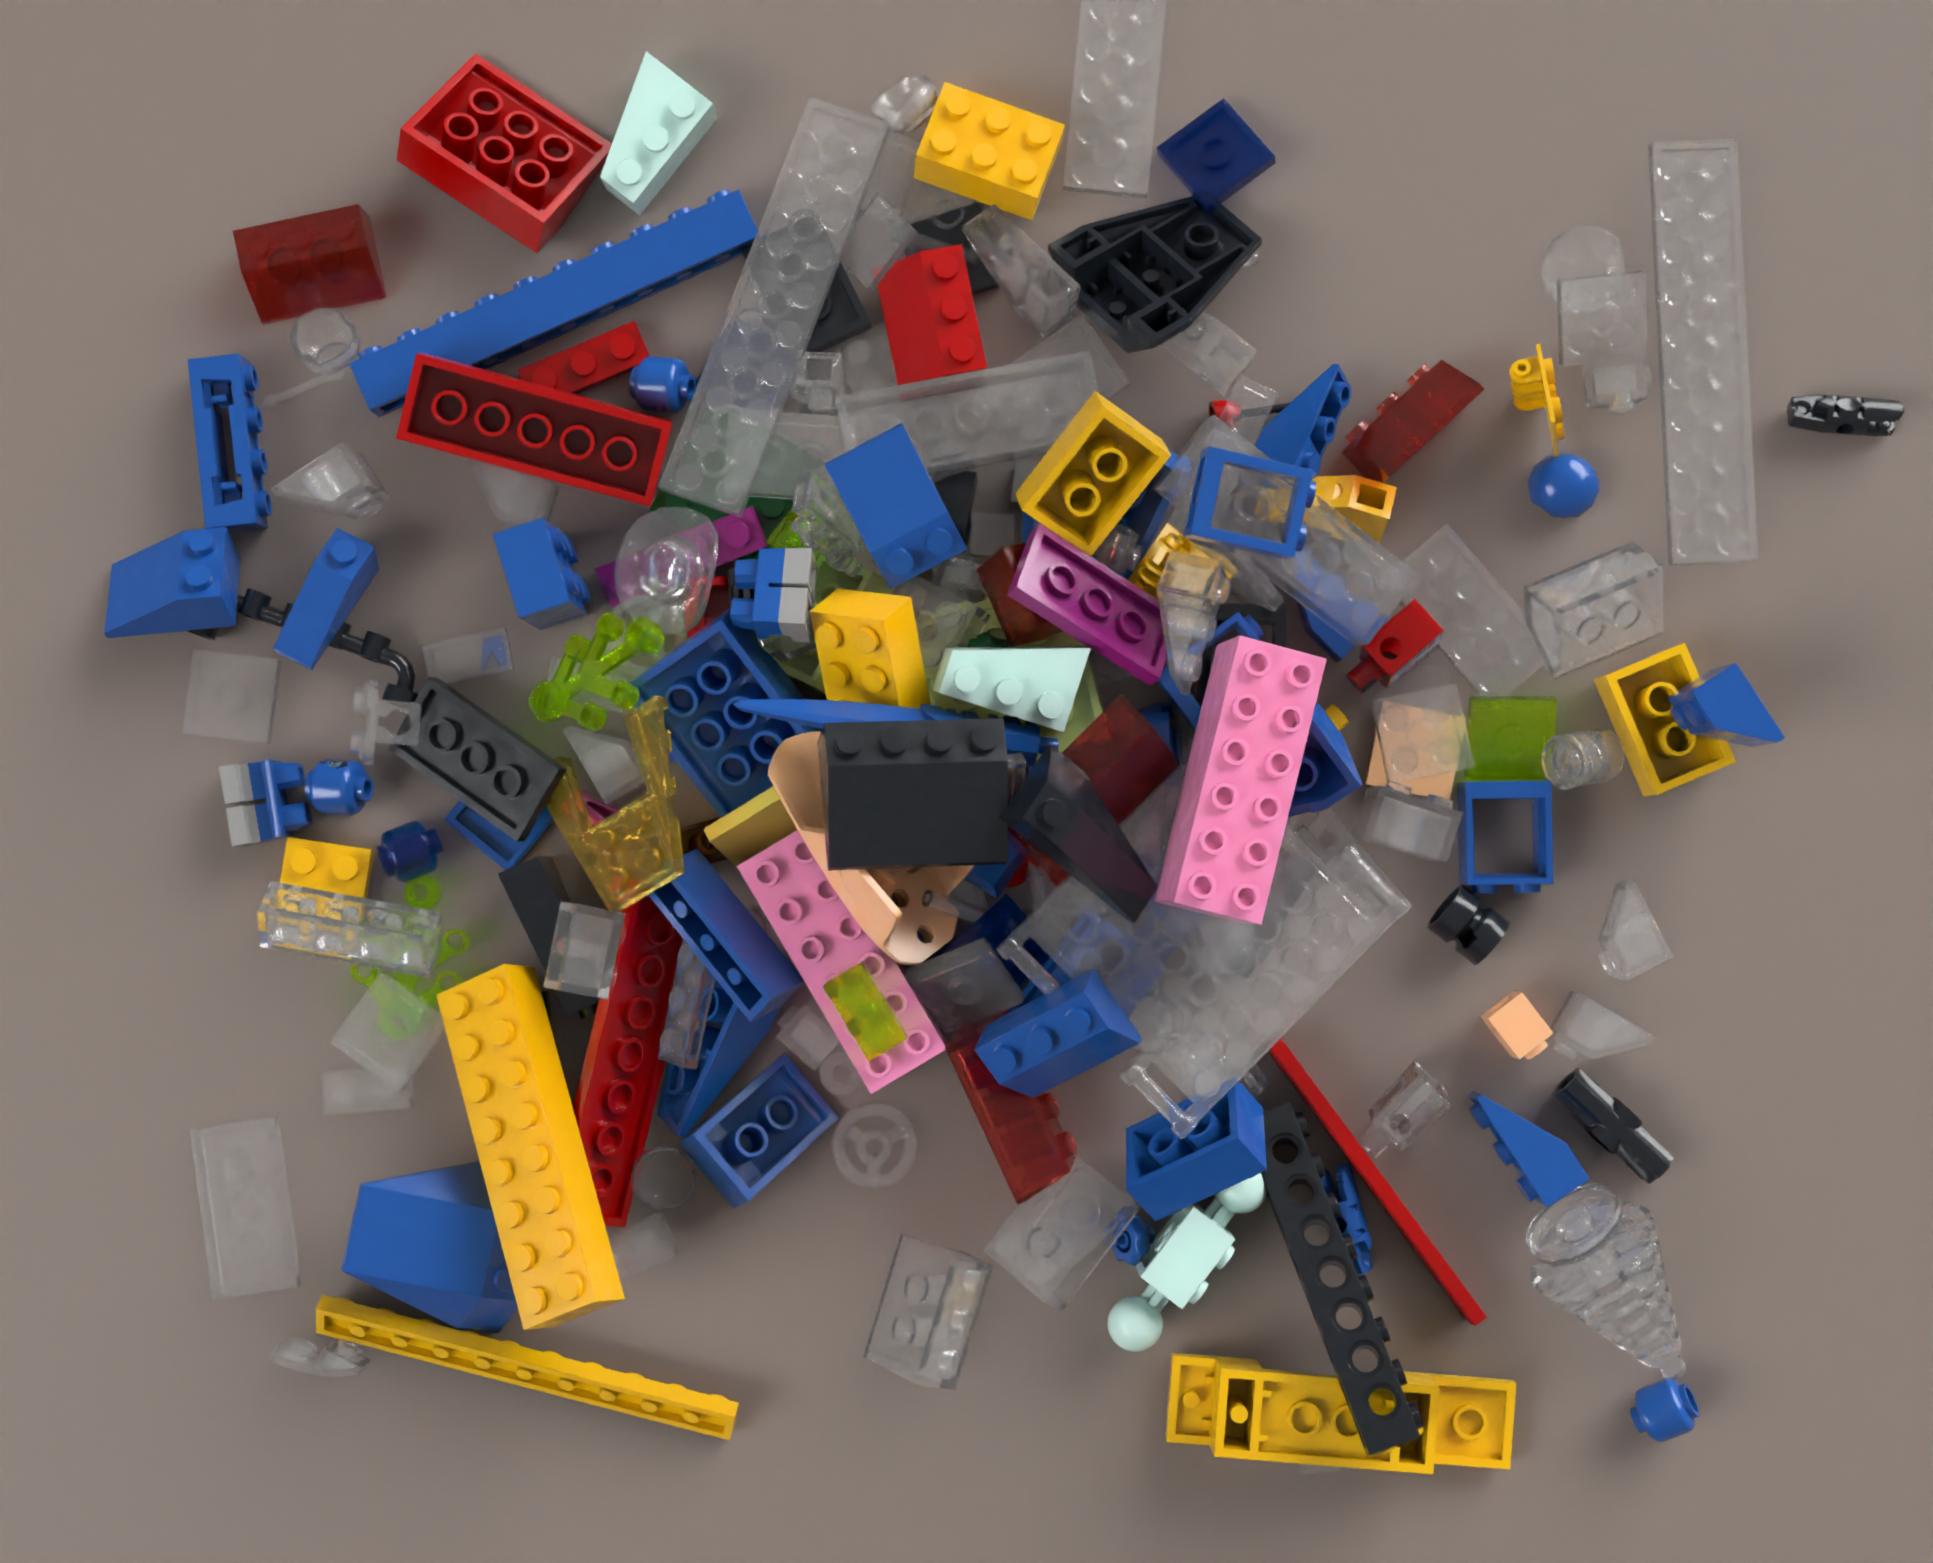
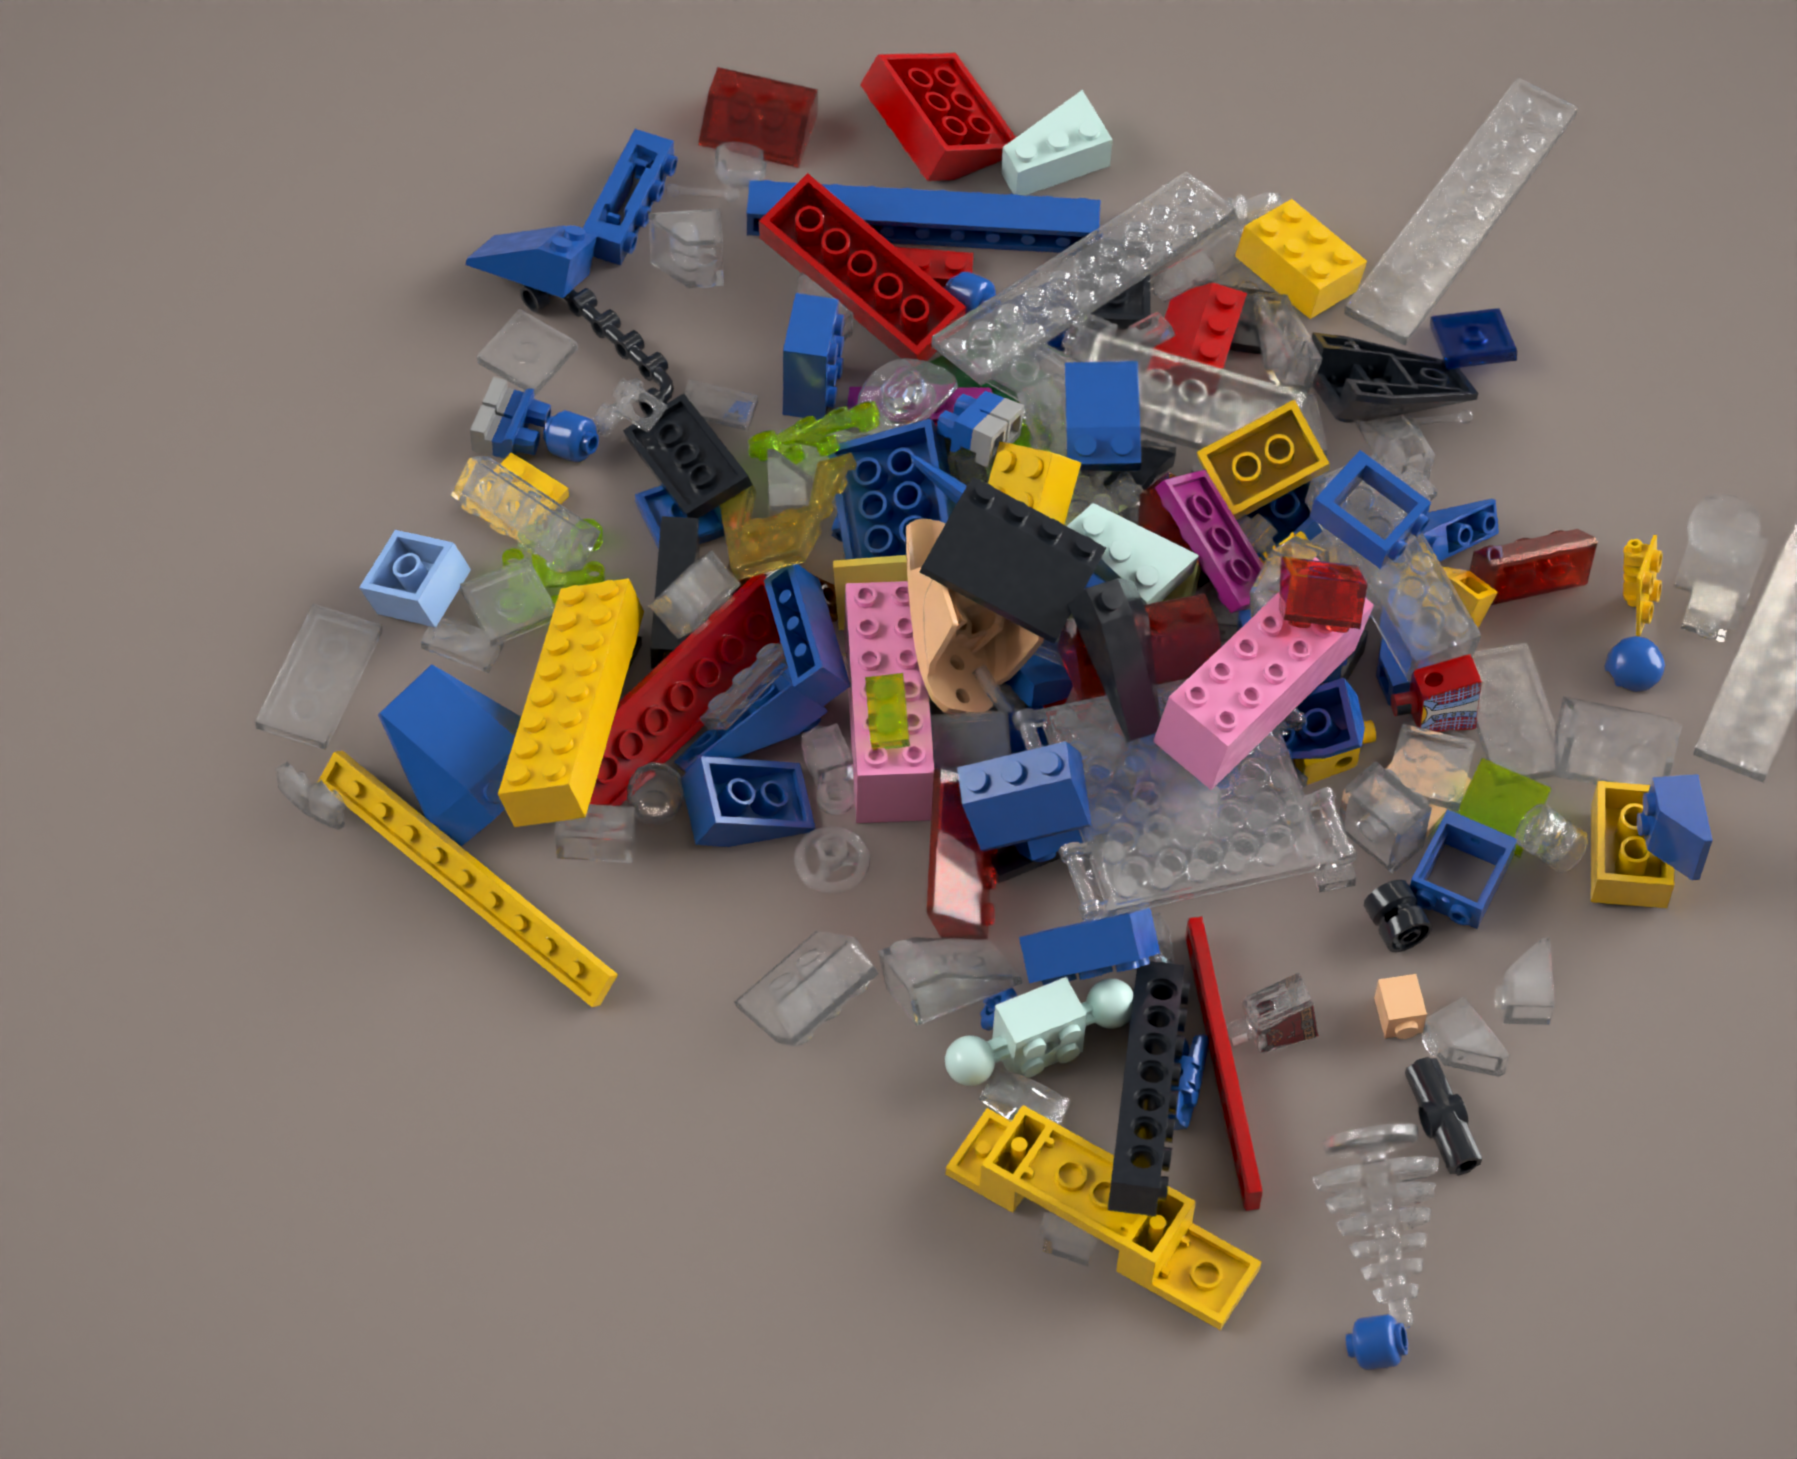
camera: 25 degrees right, 30 degrees down
blue slope [273,528,379,670] -> none
clear blue head [375,820,443,883] -> none
blue slope [1468,1091,1590,1207] -> none
none -> light blue brick [359,530,471,628]
none -> clear slope [979,1068,1072,1125]
none -> clear tile [1127,311,1175,352]
none -> clear red slope [1279,556,1368,633]

